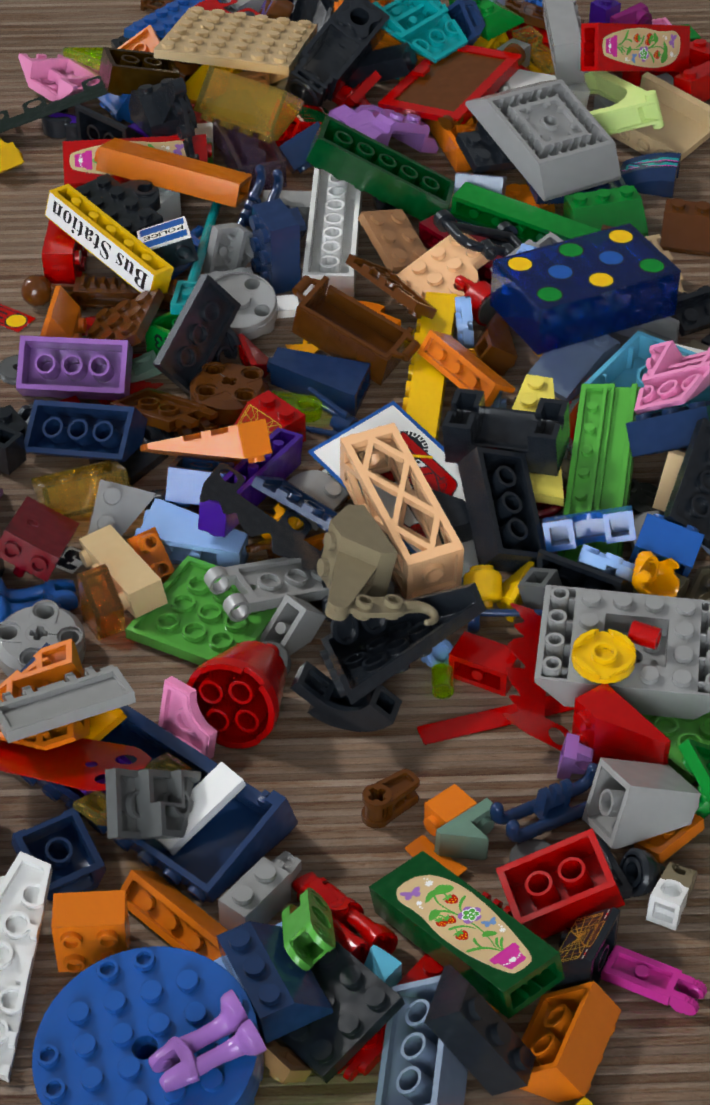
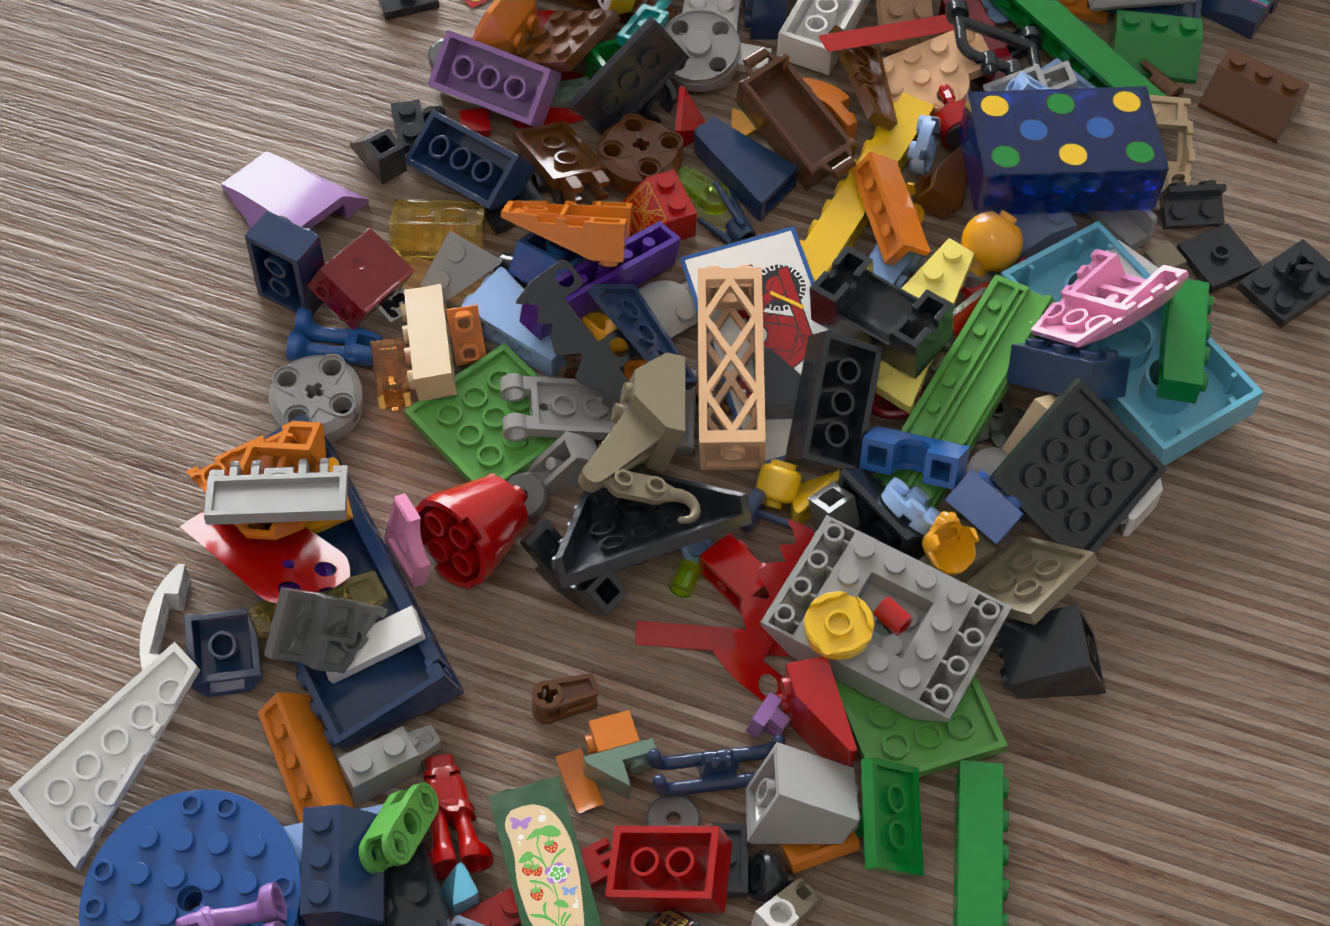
camera: 20 degrees right, 15 degrees up
orange brick [51,890,131,973] -> none
none -> red sticker [818,15,954,52]
none -> light orange brick [961,210,1023,279]

